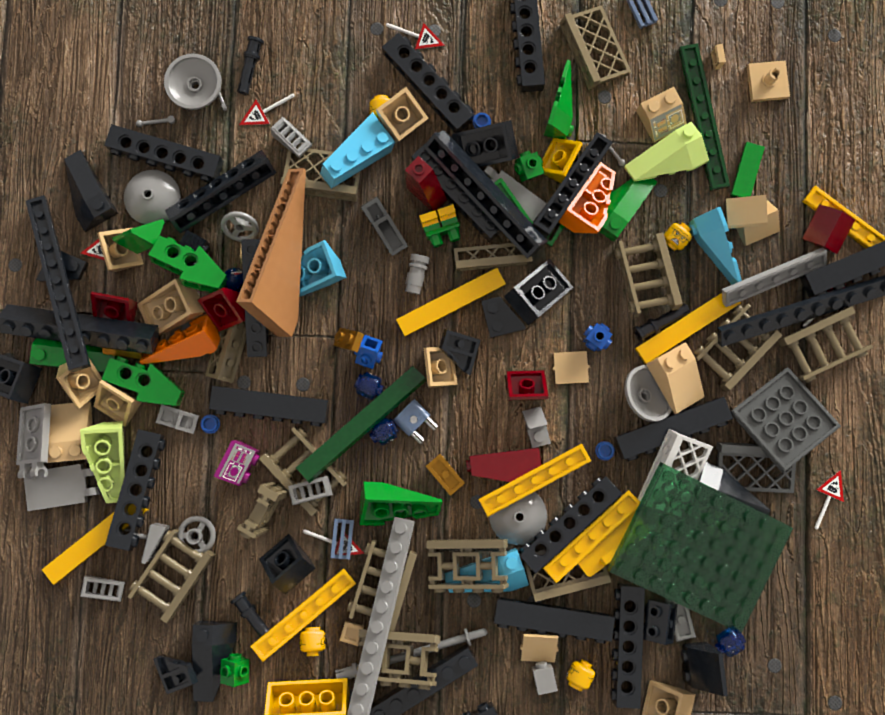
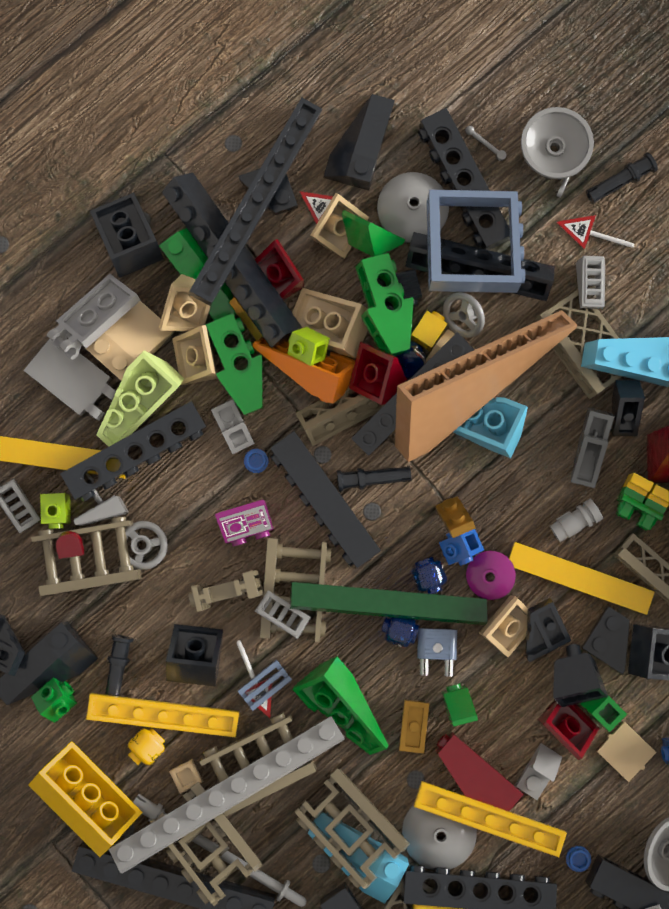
camera: 50 degrees right, 0 degrees up
none -> lime brick [40,493,71,529]
none -> dark red tile [56,531,84,559]
none -> lime brick [287,327,330,366]
none -> black pin [336,466,411,492]
none -> yellow brick [411,311,448,352]
none -> sand blue window [426,190,525,293]
none -> green slope [442,683,478,727]
none -> magenta dish [466,551,516,600]
none -> black torso [553,644,608,707]
none -> green slope [579,695,627,732]
none -> black slope [612,380,645,436]

